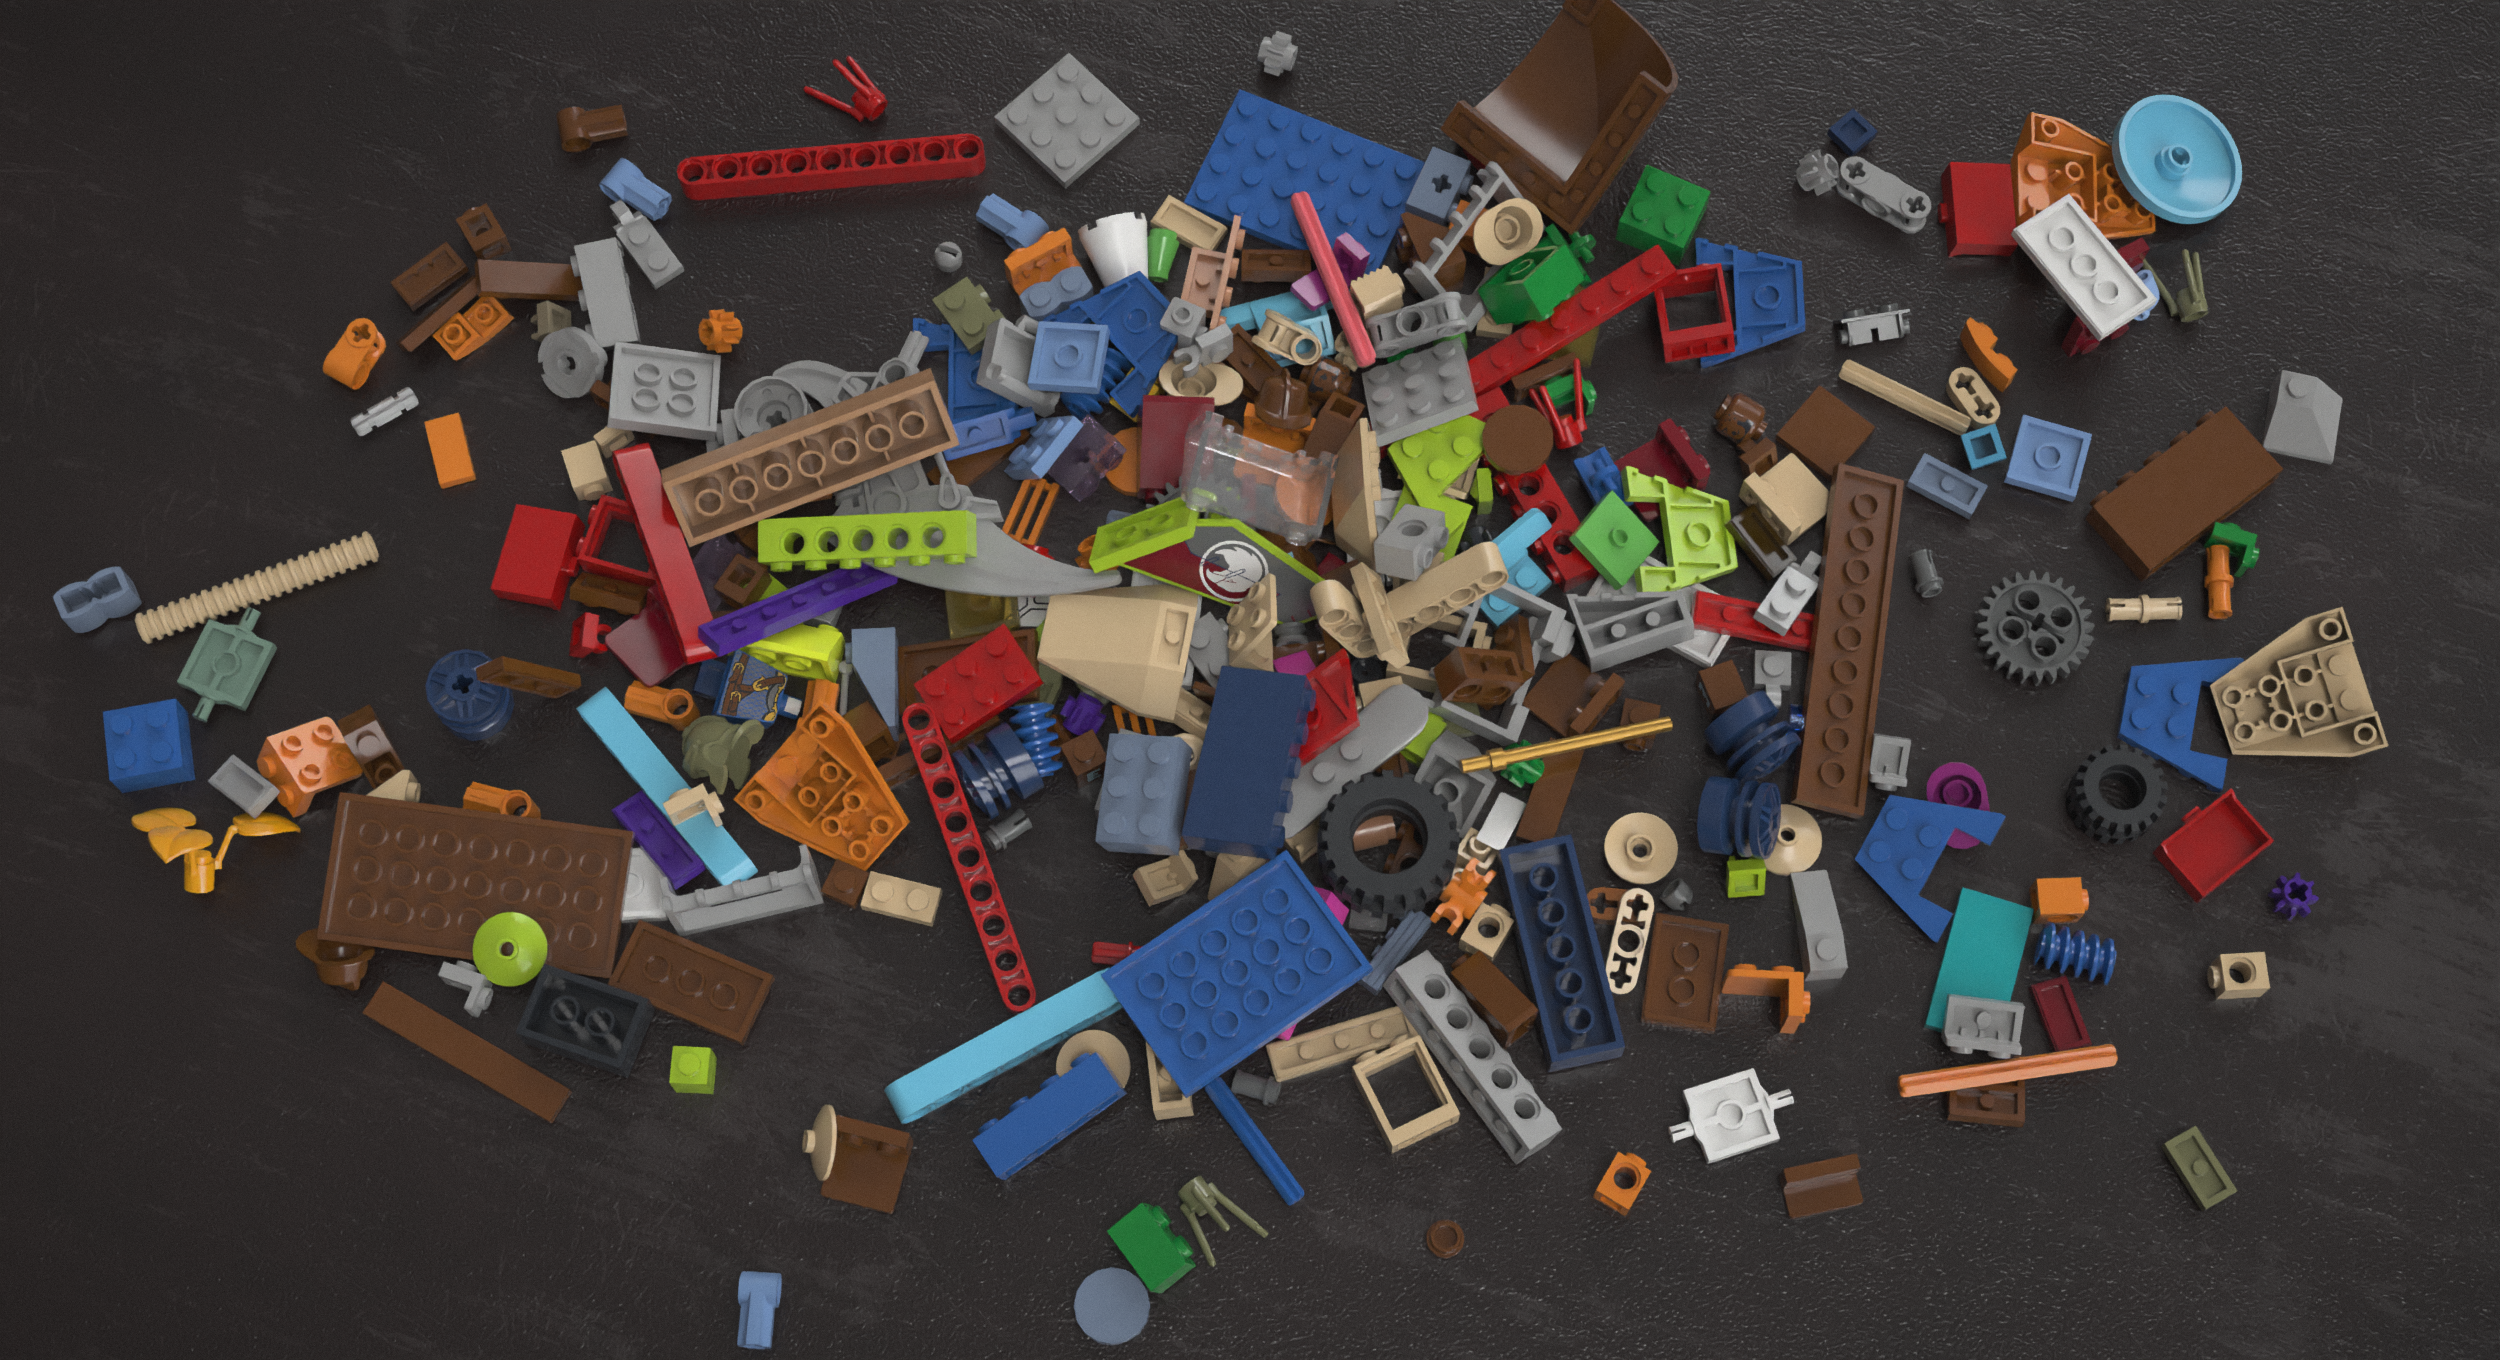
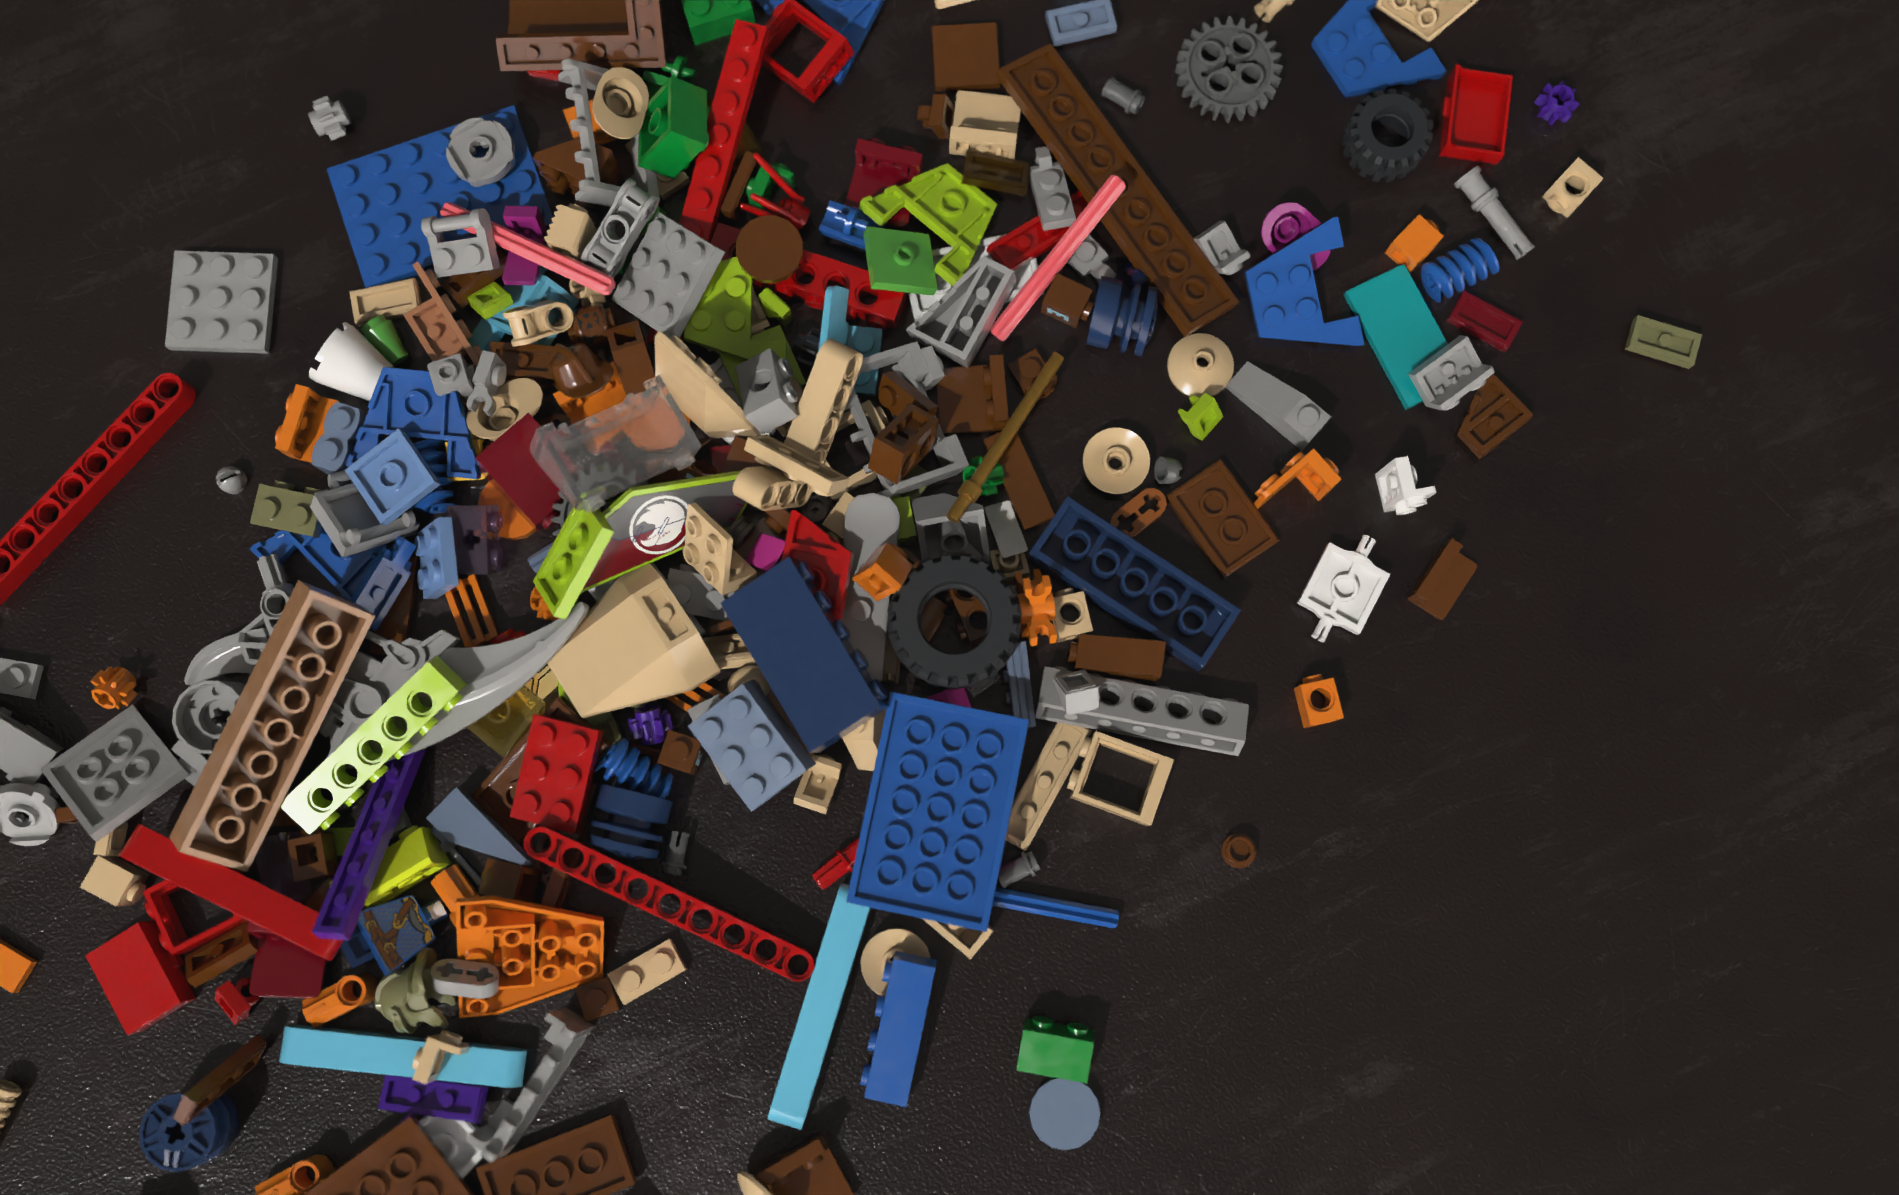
camera: 45 degrees left, 10 degrees up
red plant [803,56,888,122] -> none
medium blue piece [976,193,1049,250] -> none
olive plant [1178,1176,1268,1267] -> none
sand blue brick [1405,147,1474,227] -> none
tan beam [1605,888,1654,994] -> none
dark blue wheel [1697,776,1781,859] -> none
reddish brown head [1713,393,1768,444] -> none
orange axle [1897,1044,2118,1097] -> none
none -> light grey plate [421,208,500,278]
none -> light grey beam [430,959,499,999]
none -> light grey plate [446,118,516,187]
none -> lime tile [467,281,514,320]
none -> orange slope [852,542,913,602]
none -> coral axle [990,174,1126,341]
none -> light grey slope [1053,669,1099,715]
none -> white bracket [1375,456,1436,515]
none -> light grey pin [1454,166,1535,260]

